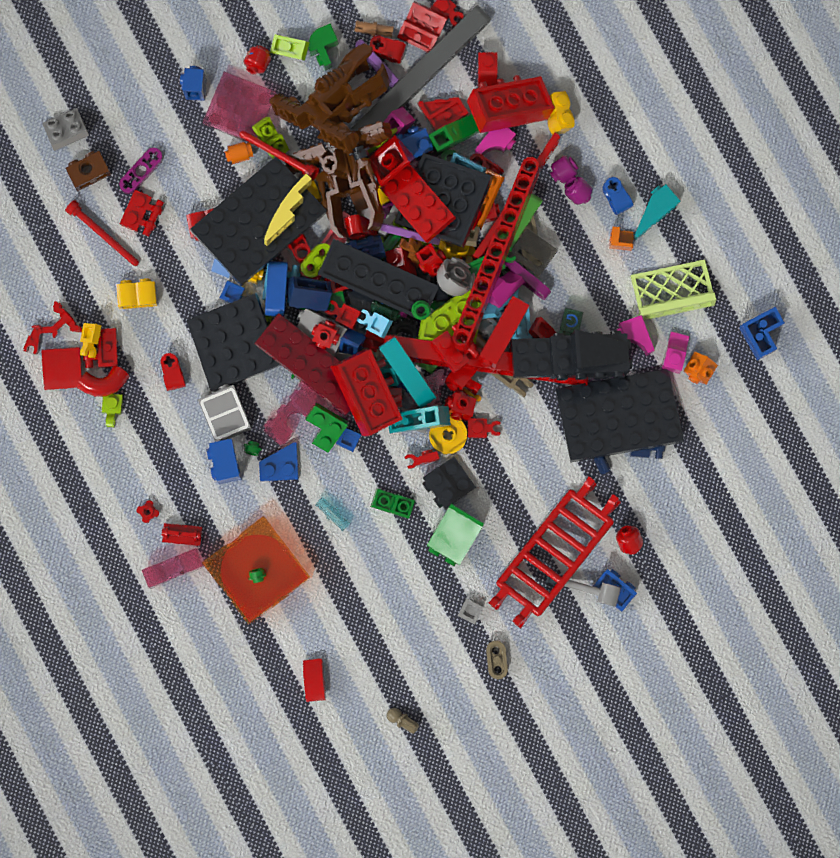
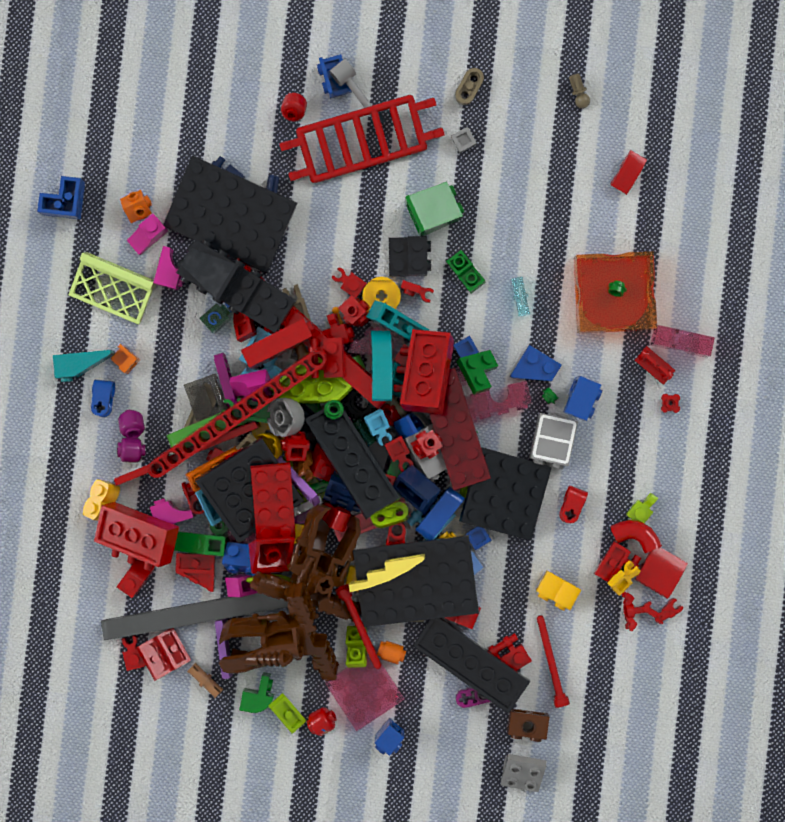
camera: 140 degrees left, 5 degrees up
black plate [349,145,370,160] -> none
red piece [369,35,406,64] -> none
none -> black plate [413,618,530,714]

